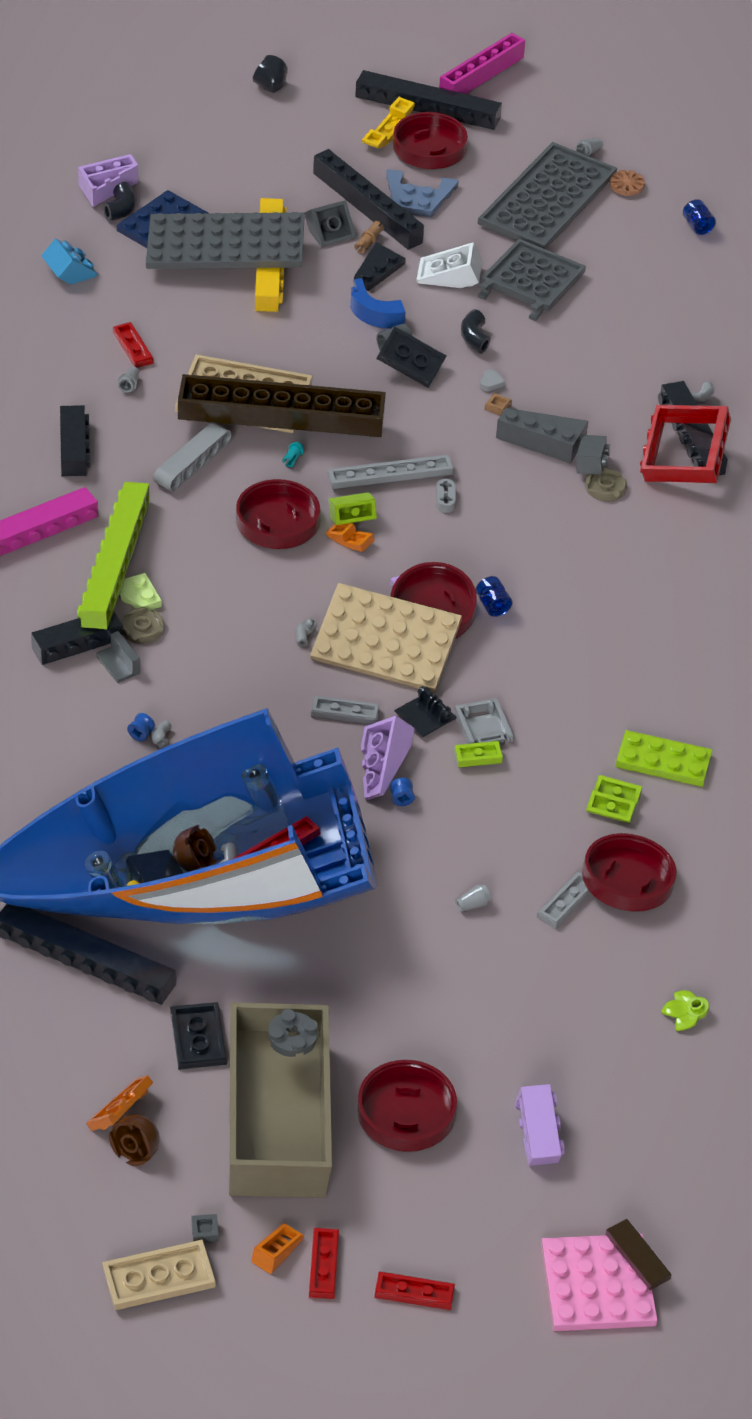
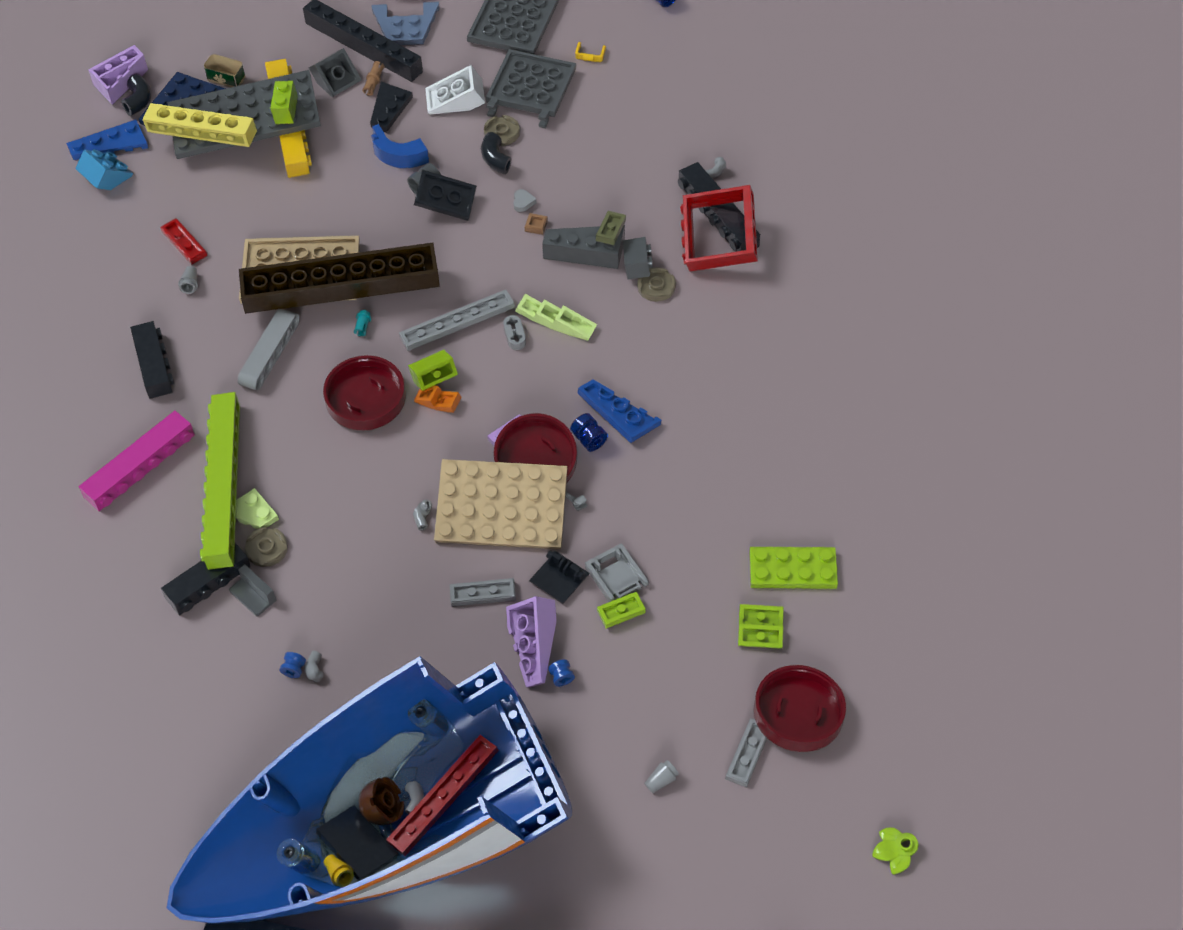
camera: 10 degrees left, 10 degrees up
none -> blue wing [66,120,149,160]
none -> light yellow brick [142,103,257,147]
none -> tan piece [204,54,246,87]
none -> lime brick [270,81,298,124]
none -> dark tan tile [484,115,520,146]
none -> yellowish green slope [515,294,597,341]
none -> light grey hand [565,492,588,511]
none -> yellow piece [575,42,606,62]
none -> blue wing [577,379,662,443]
none -> olive plate [596,211,626,245]

